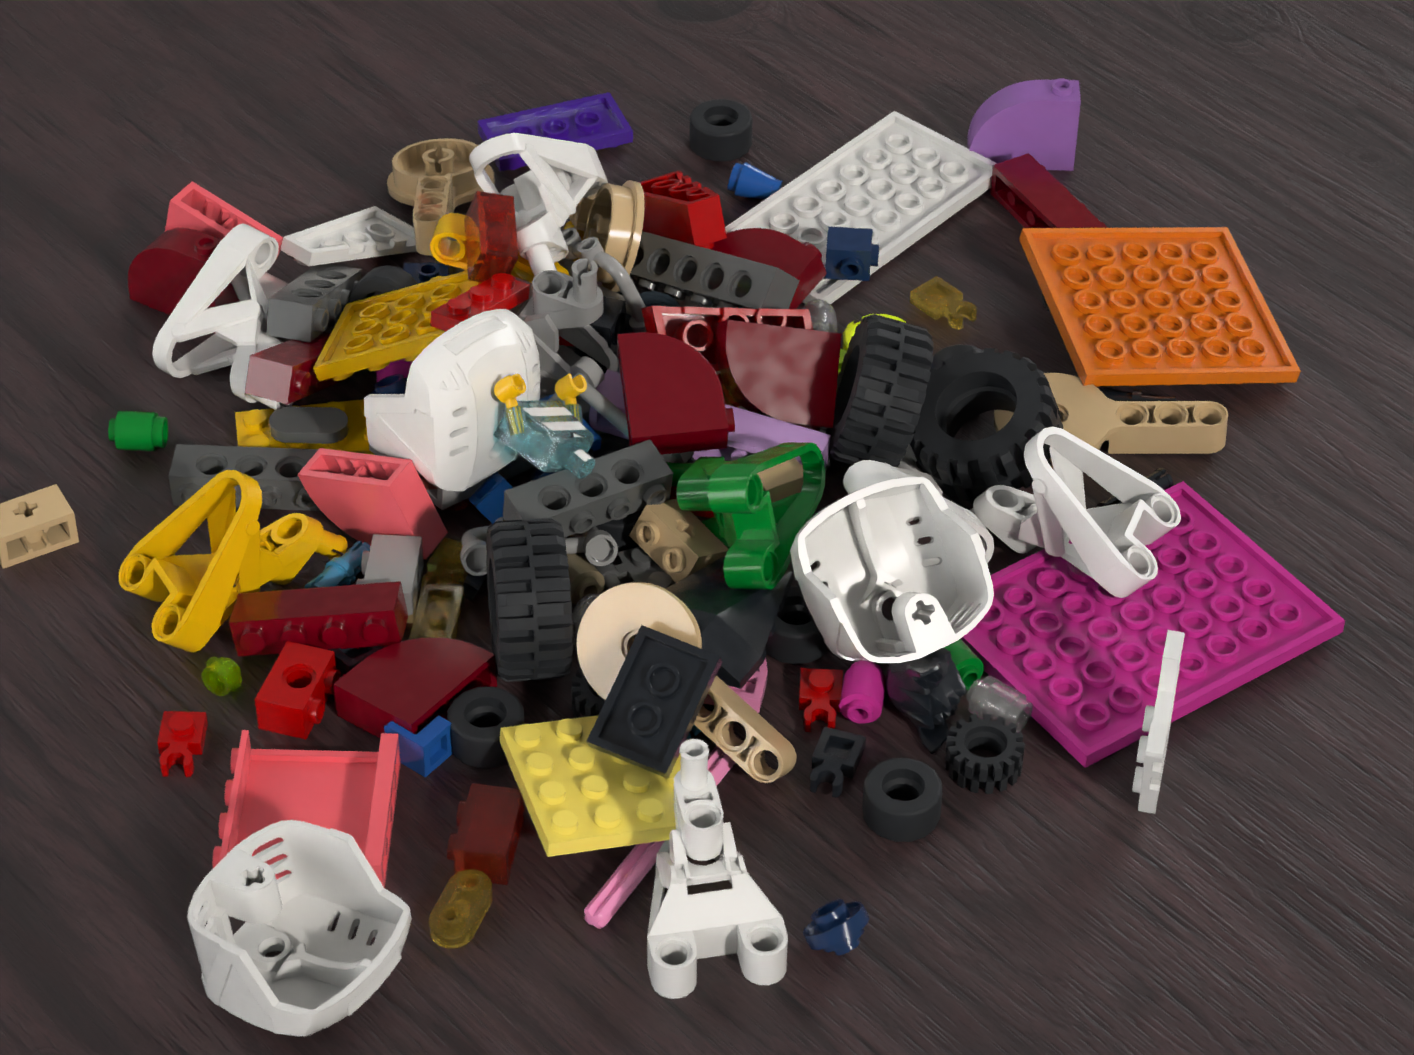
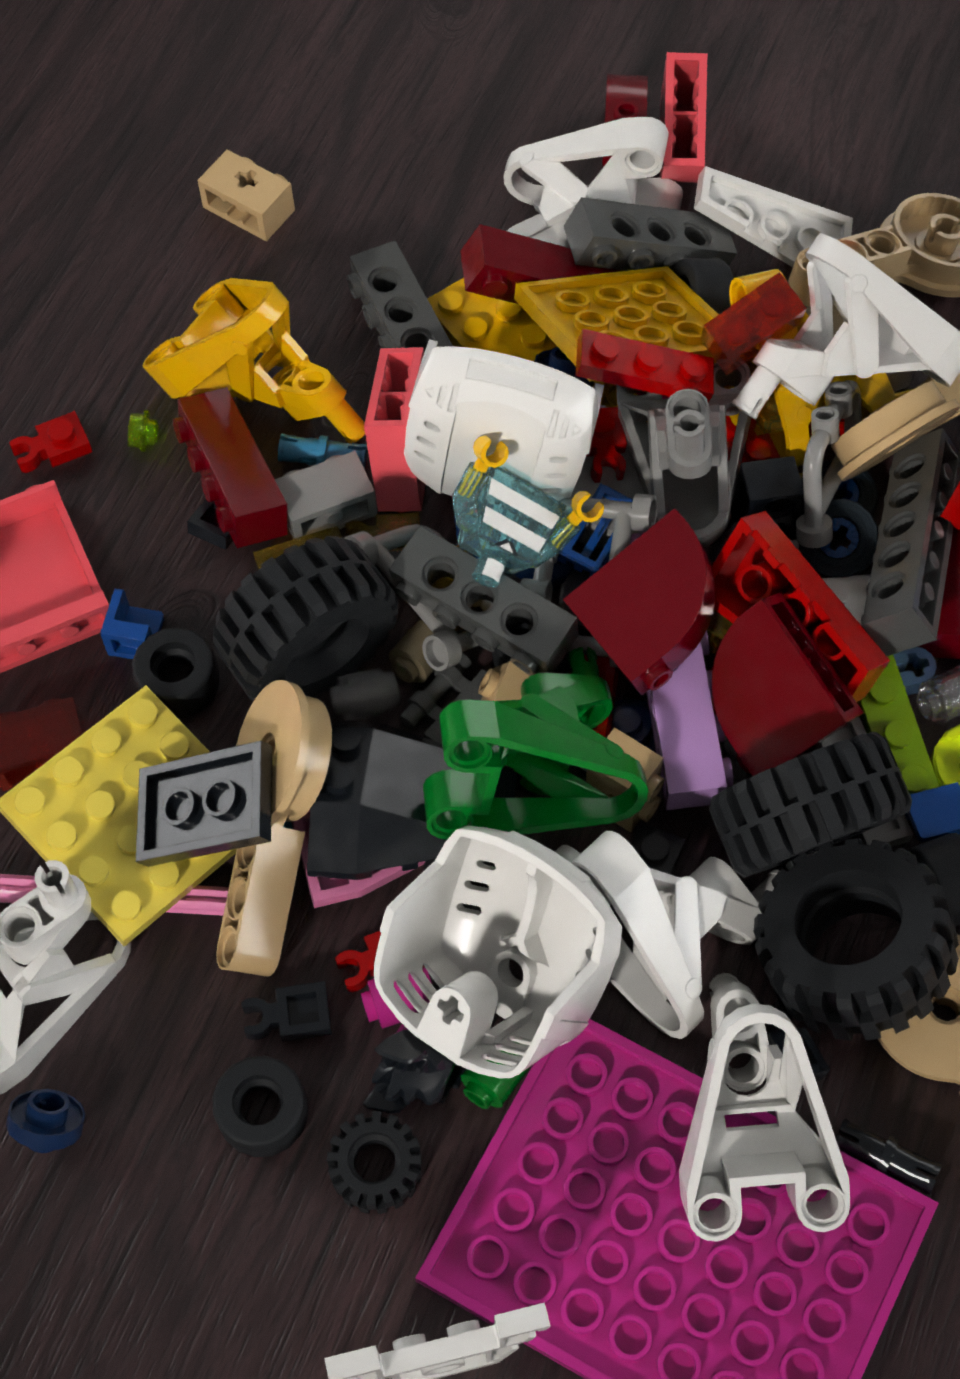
camera: 65 degrees right, 20 degrees up
green brick [108,411,169,451] -> none
red brick [255,641,341,740] -> none
dark grey tile [269,407,349,444] -> none
dark red brick [333,638,497,738] -> none
clear brick [967,675,1033,733] -> none

